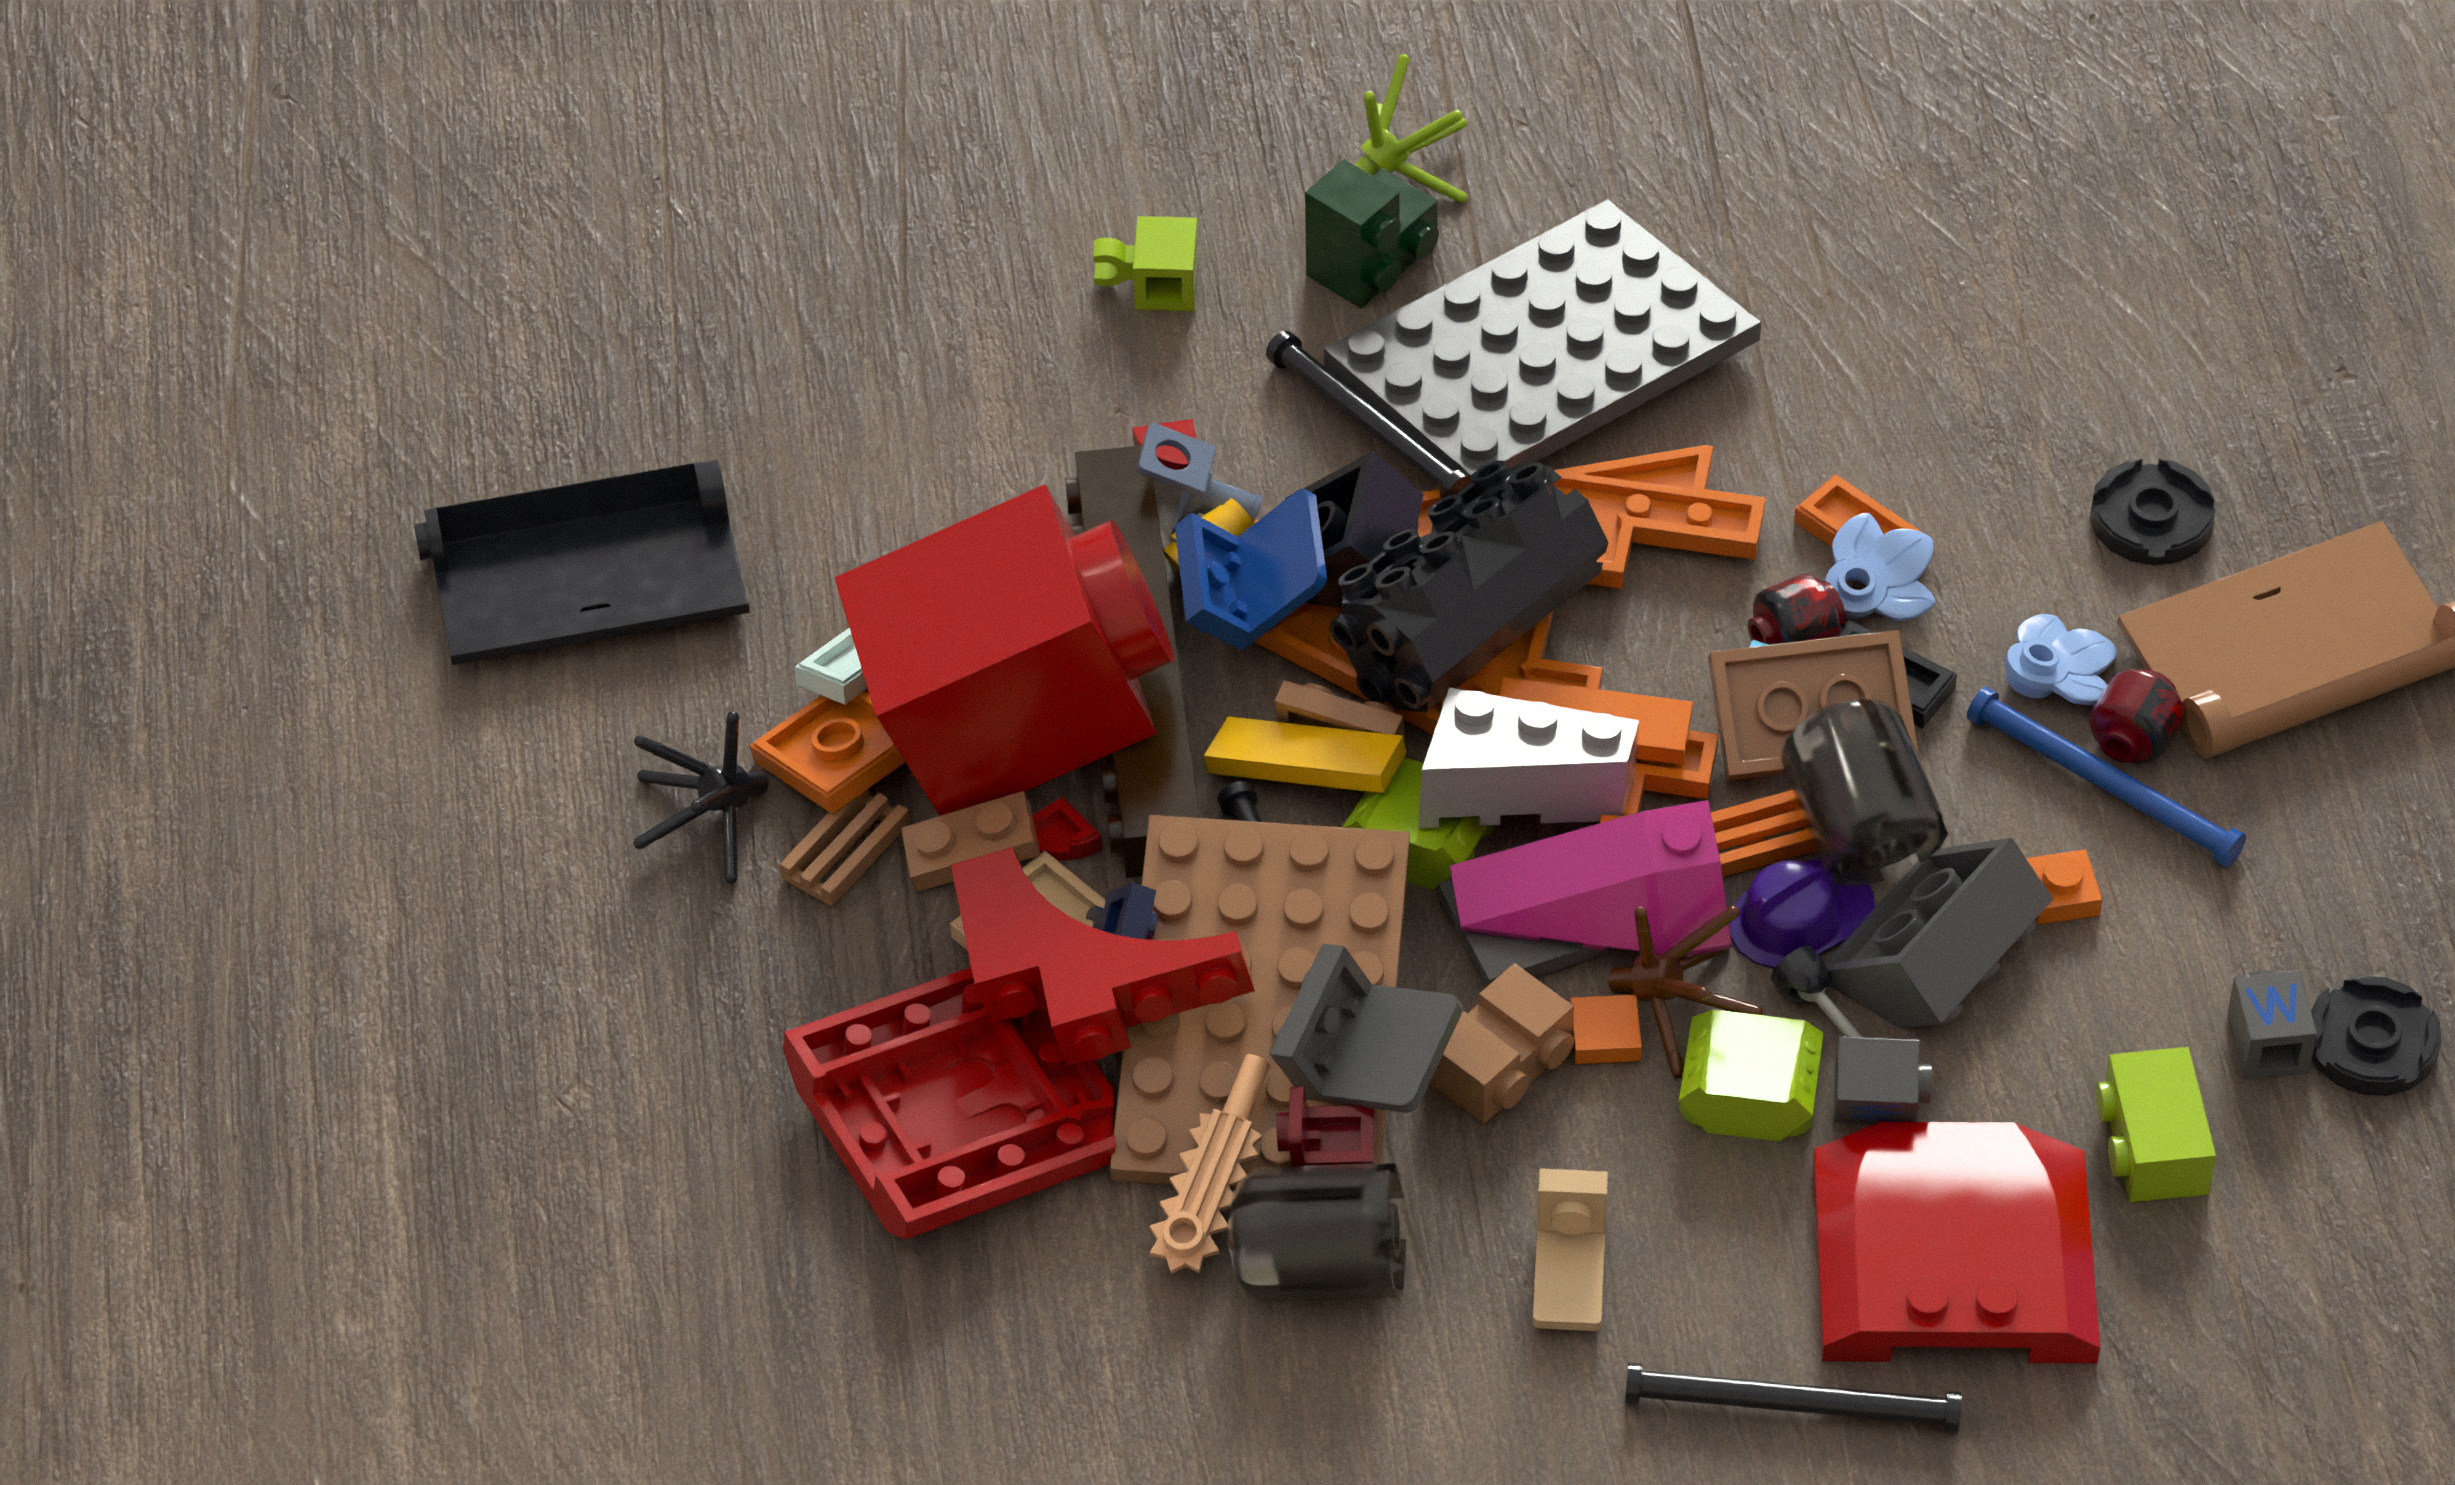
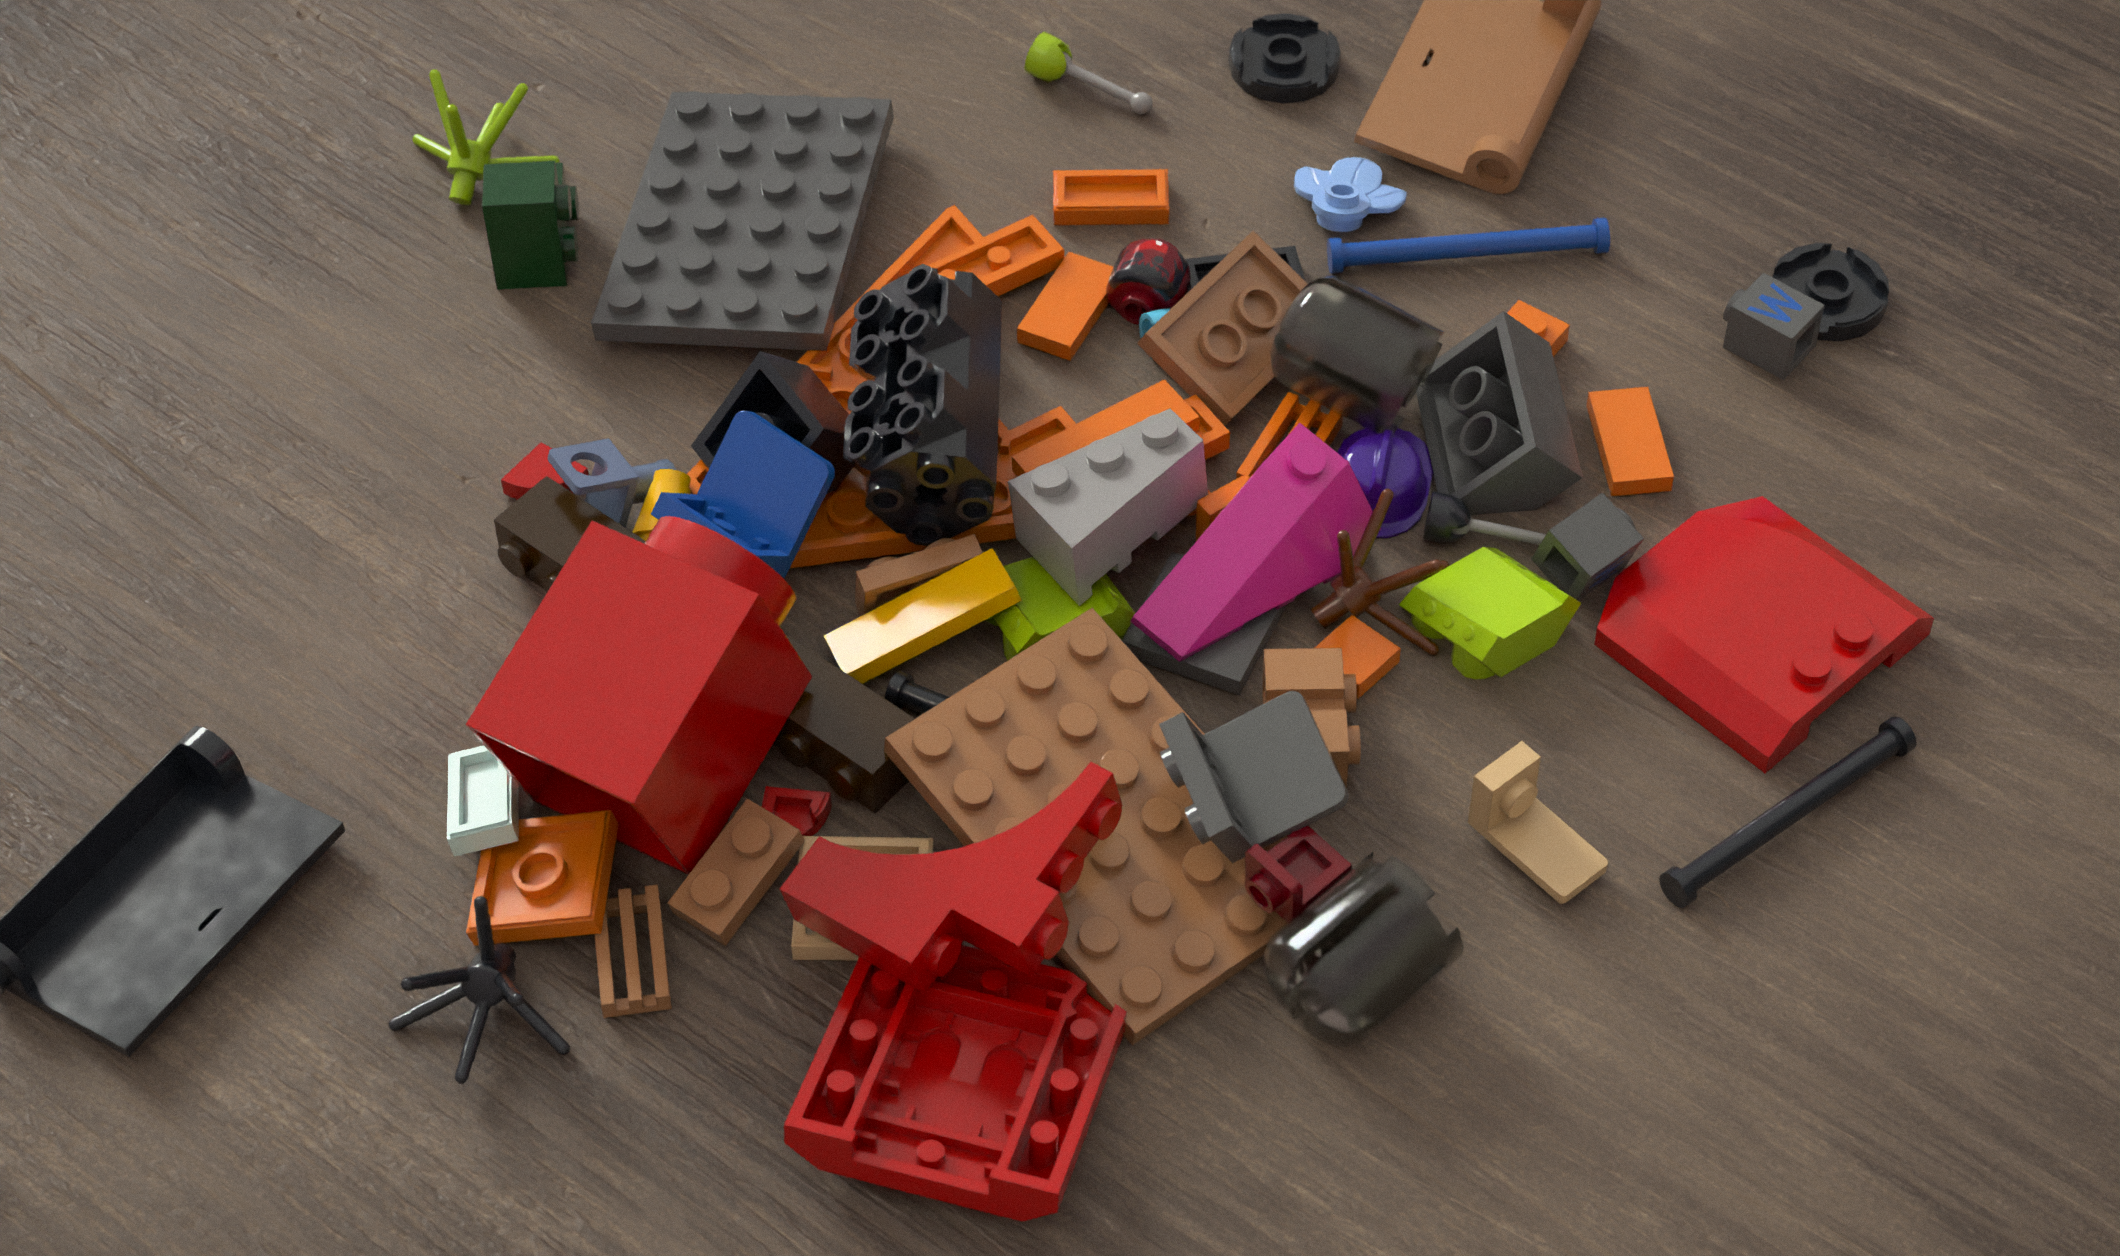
camera: 45 degrees left, 0 degrees up
dark blue plate [1086,882,1157,940] -> none
lime brick [1093,216,1198,311] -> none
light nougat piece [1149,1054,1270,1274] -> none
black bar [1266,331,1472,499] -> none
light blue plate [1825,513,1936,621] -> none
dark red head [2089,669,2184,764] -> none
lime brick [2095,1047,2216,1203] -> none
none -> orange tile [1017,252,1113,361]
none -> hinge [1024,32,1153,115]
none -> orange tile [1586,387,1674,496]

